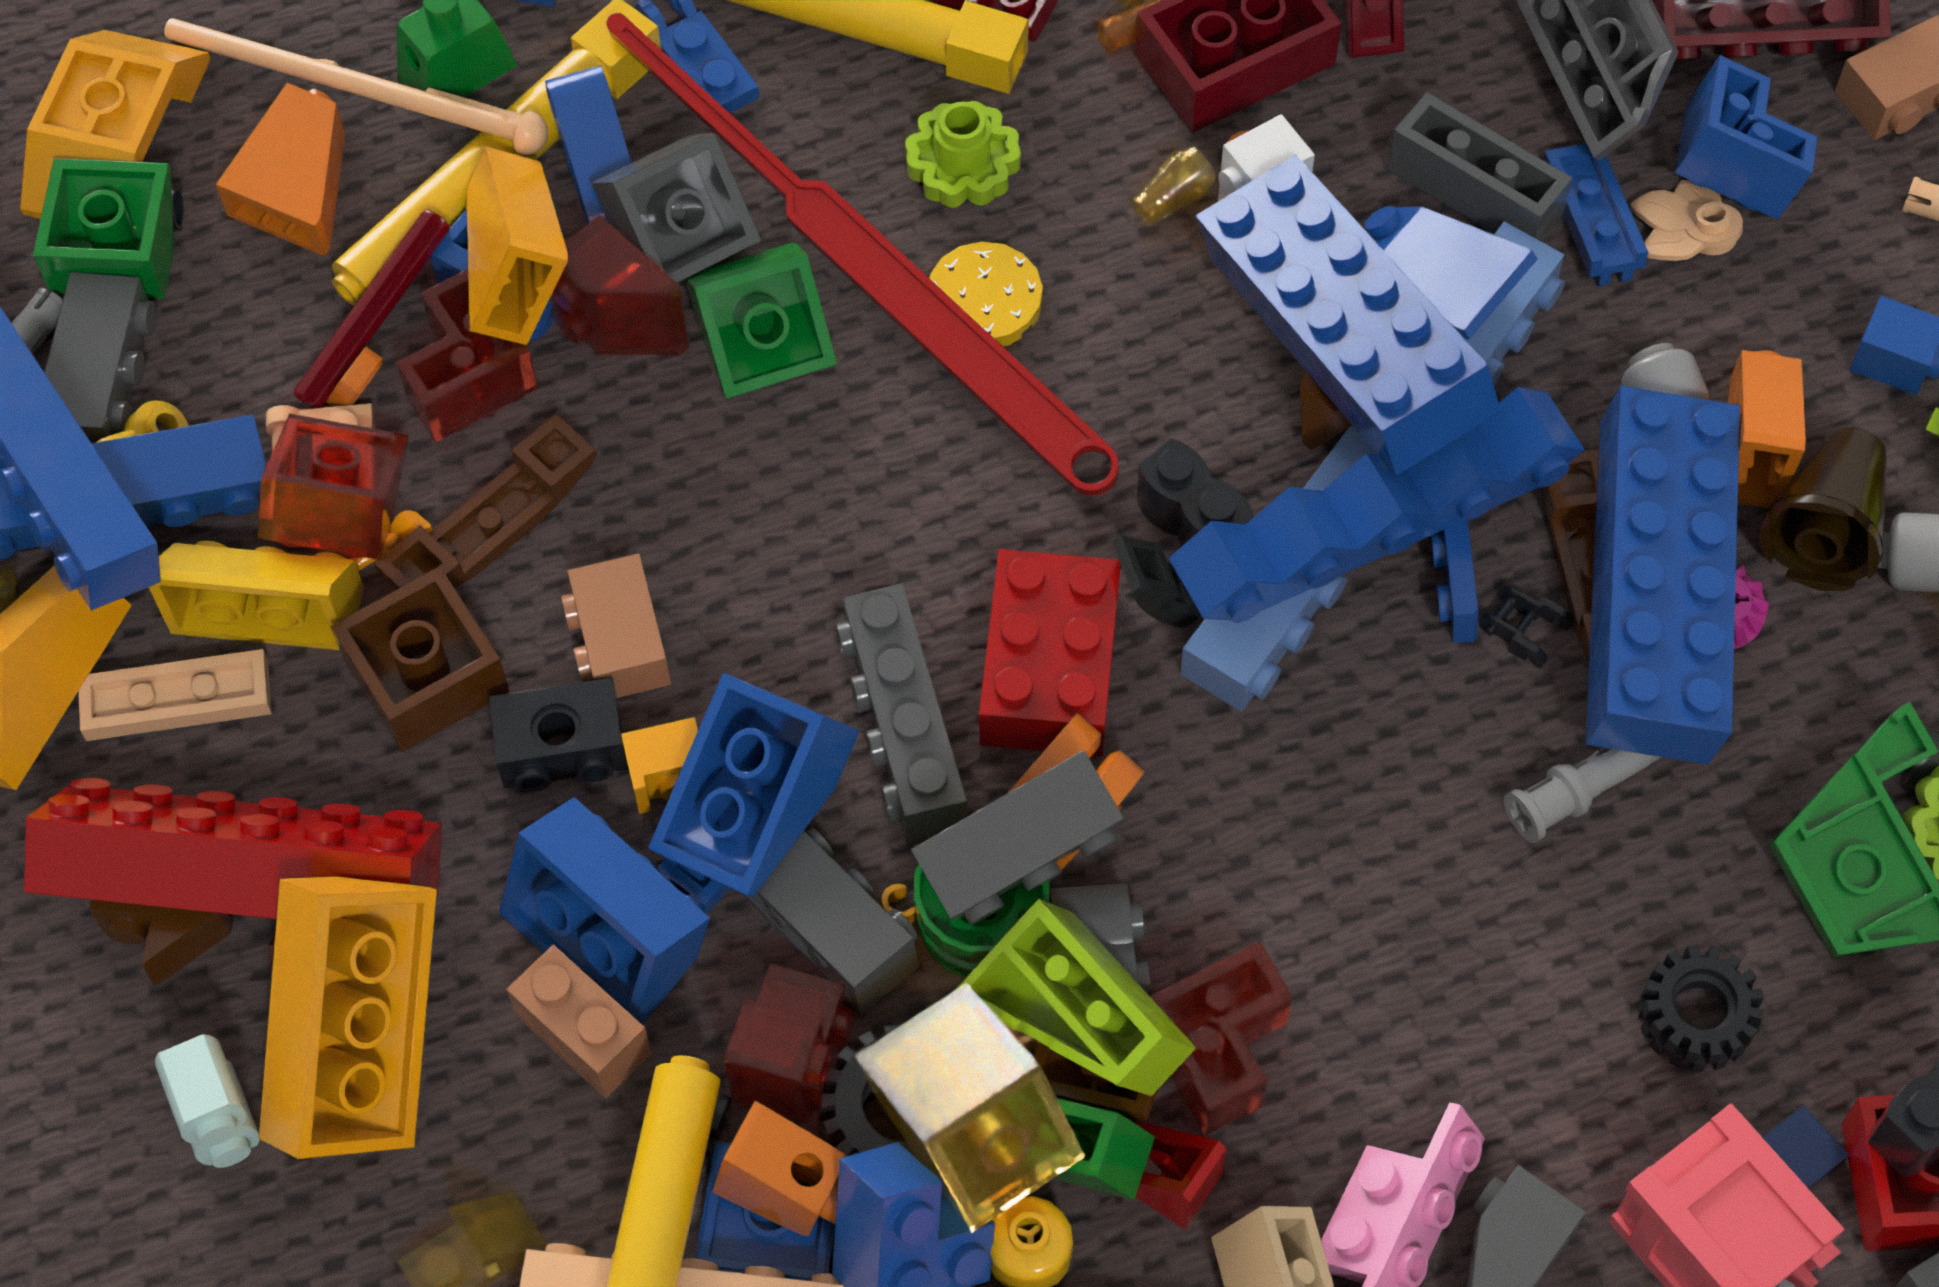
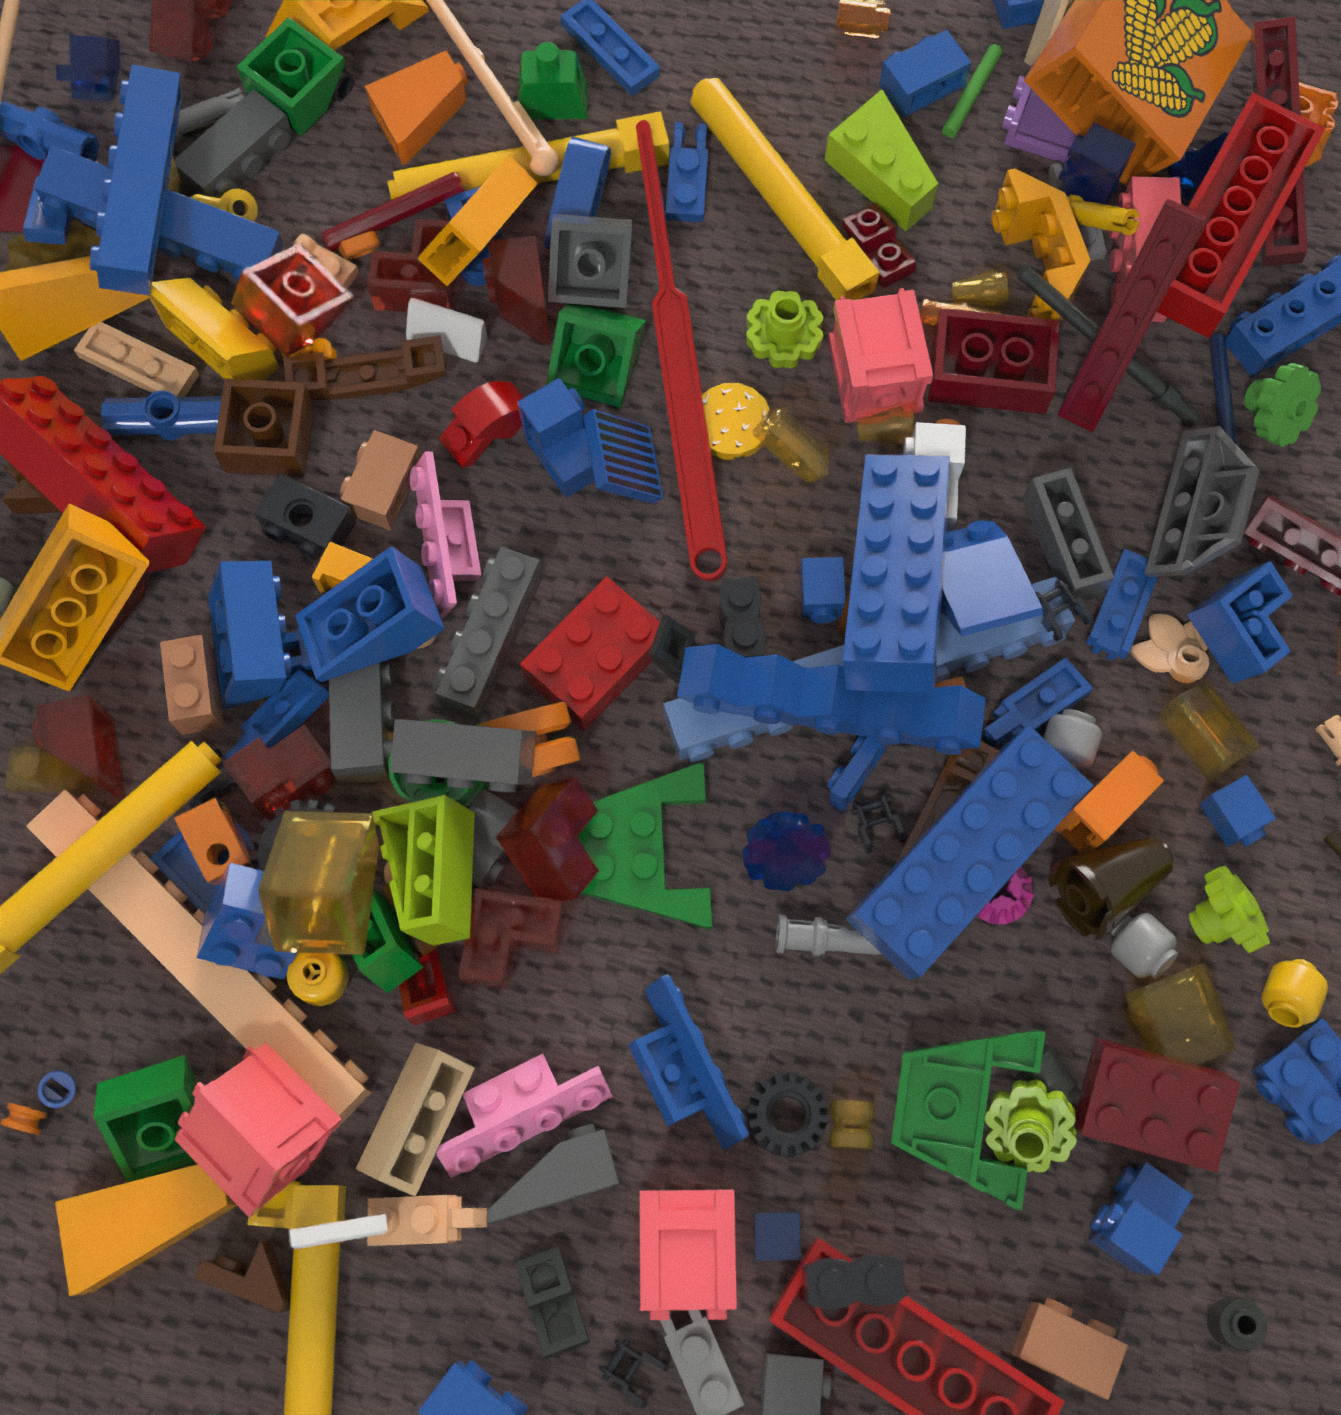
camera: 35 degrees right, 10 degrees up
none -> clear red slope [32,694,126,799]
none -> blue piece [101,390,222,440]
none -> blue hinge [224,669,329,777]
none -> white slope [406,298,488,362]
none -> bright pink bracket [410,451,481,619]
none -> red brick [439,381,524,467]
none -> clear red brick [496,777,599,905]
none -> blue brick [518,378,595,498]
none -> green wing [578,763,712,929]
none -> tile [583,409,663,503]
none -> blue bracket [628,974,749,1150]
none -> clear blue plant [742,812,831,891]
none -> clear yellow slope [751,406,829,484]
none -> blue brick [799,557,845,623]
none -> coral container [828,288,933,423]
none -> clear yellow wheel [828,1100,875,1150]
none -> blue hinge [982,657,1093,748]
none -> black piece [1035,579,1093,642]
none -> clear yellow slope [1157,681,1261,783]

